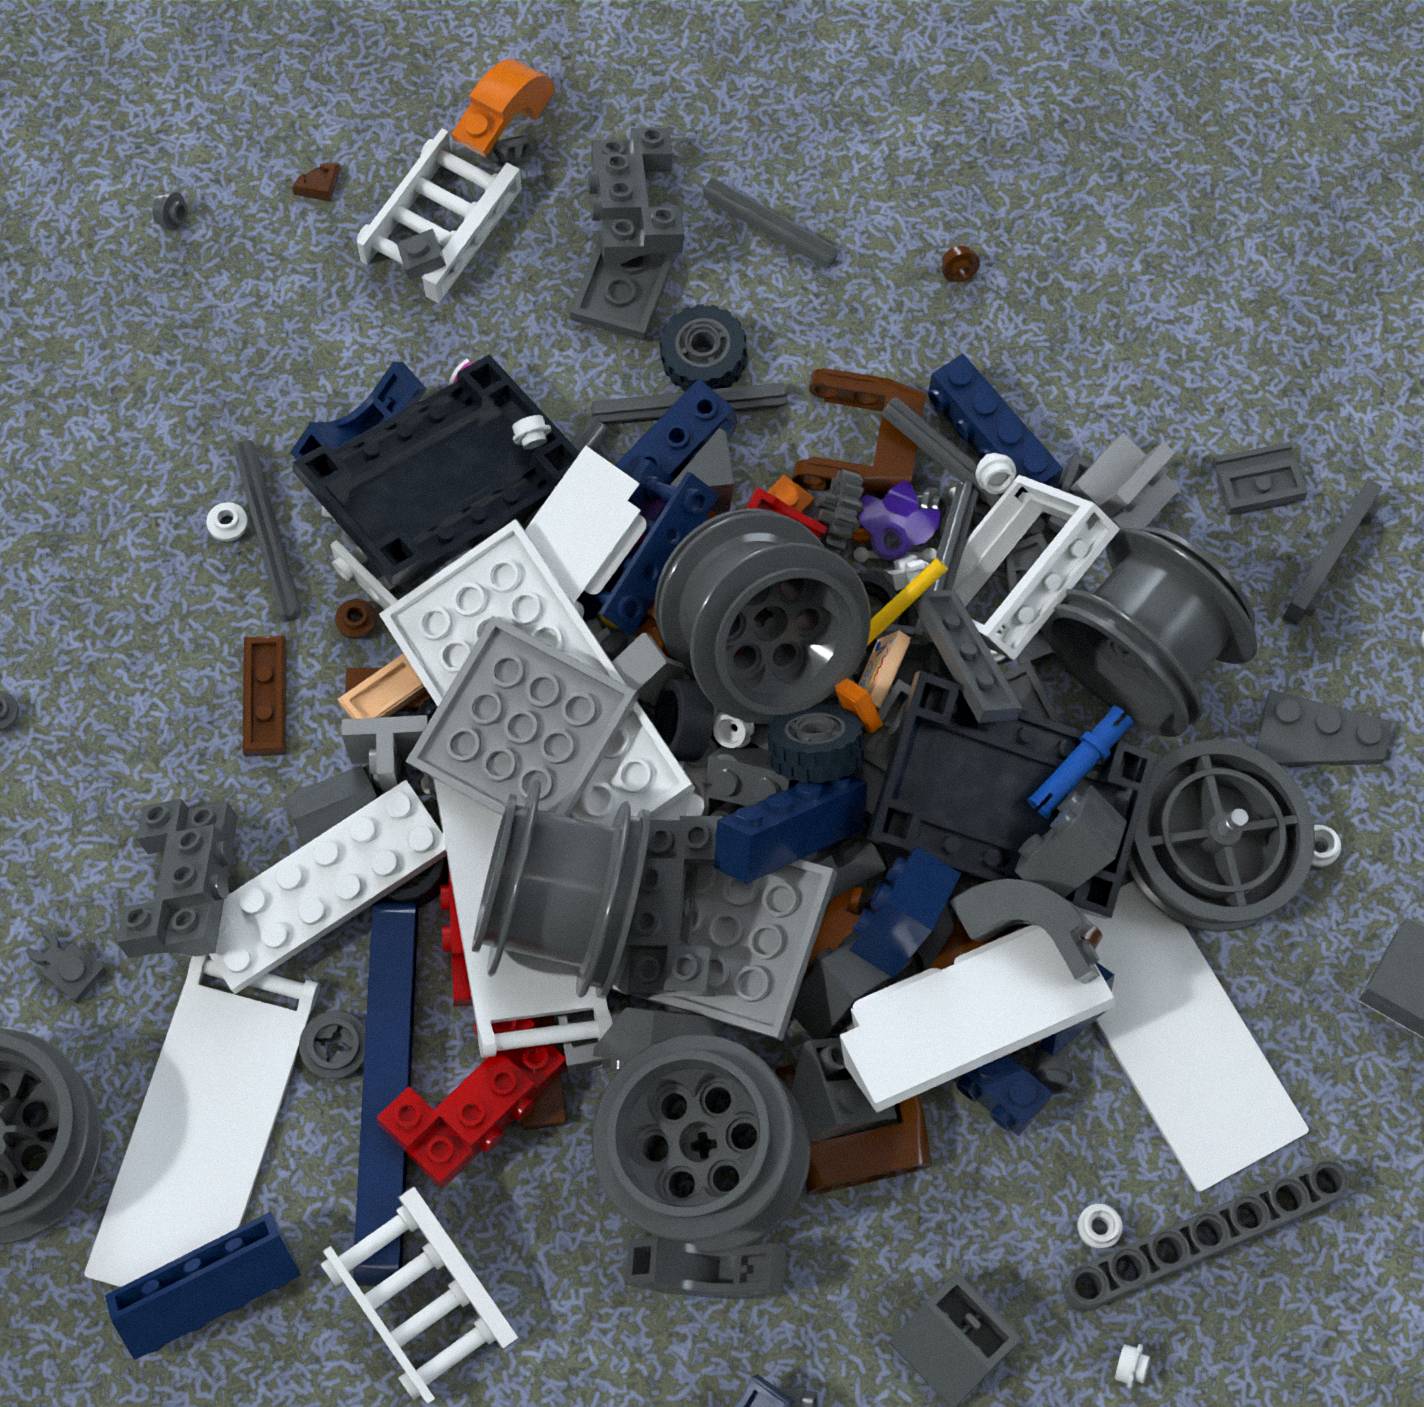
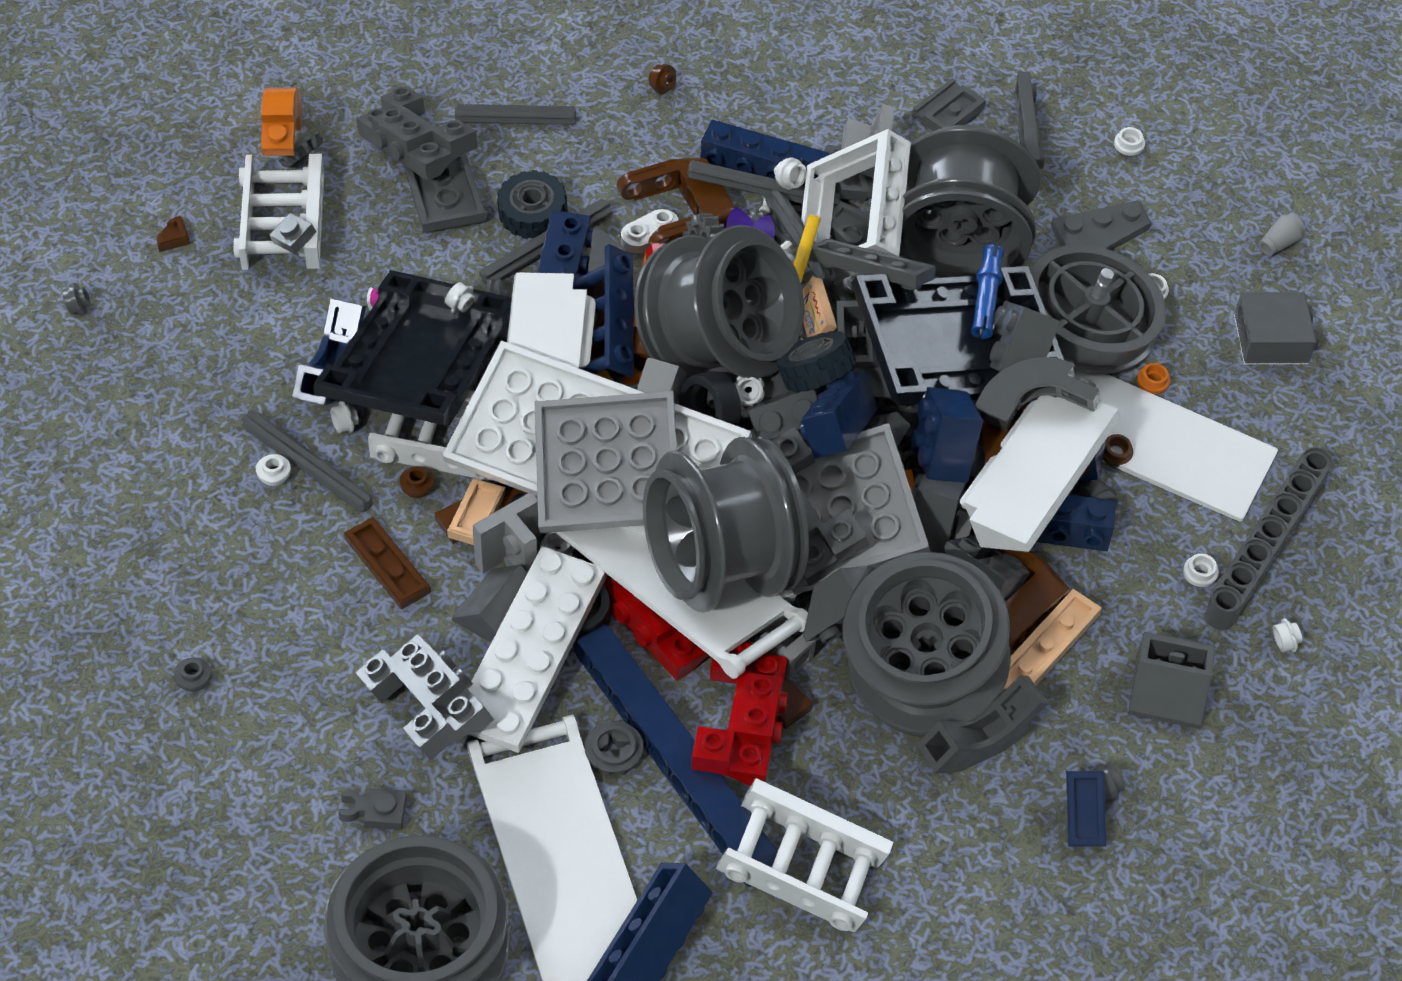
camera: 35 degrees left, 15 degrees down
orange tile [835,678,883,734] -> none
none -> white plate [621,209,678,253]
none -> light nougat plate [1001,589,1102,694]
none -> reddish brown plate [1103,434,1133,467]
none -> orange plate [1137,363,1170,394]

